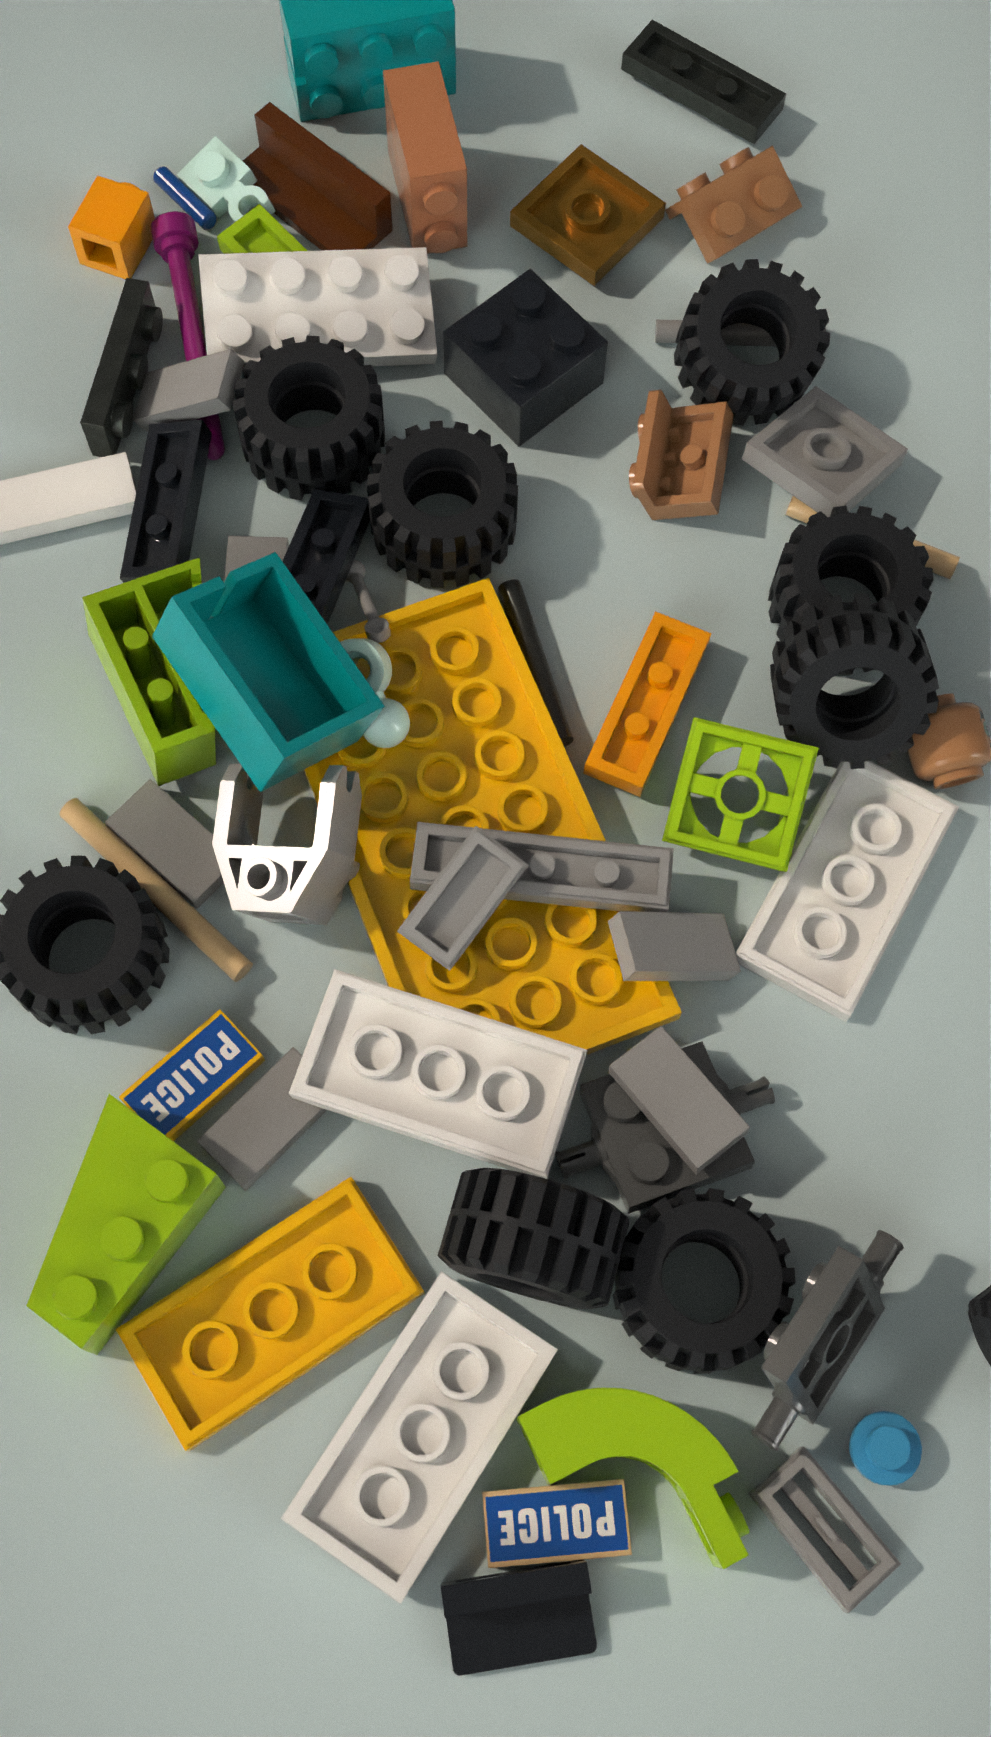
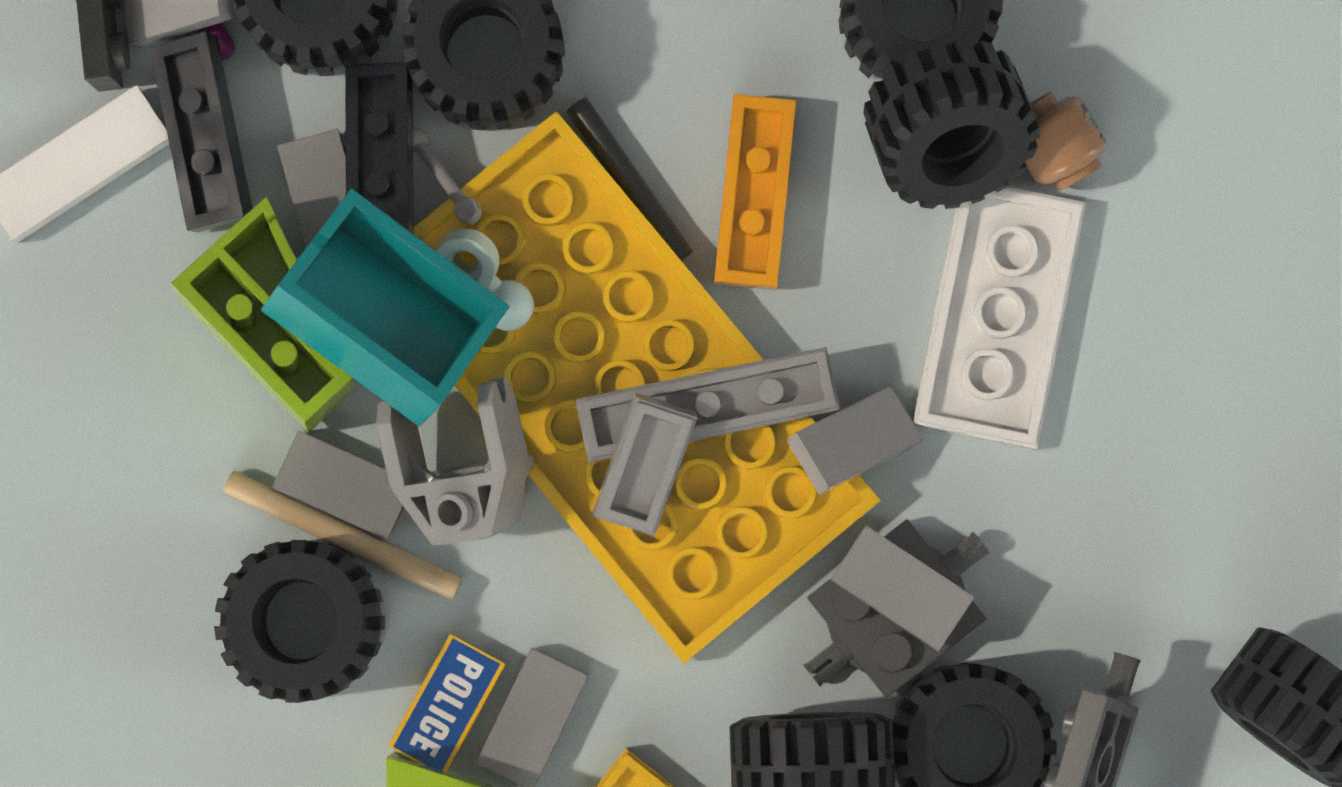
camera: 15 degrees left, 15 degrees up
white tile [289,969,588,1179] -> none
lime piece [662,717,819,872] -> none

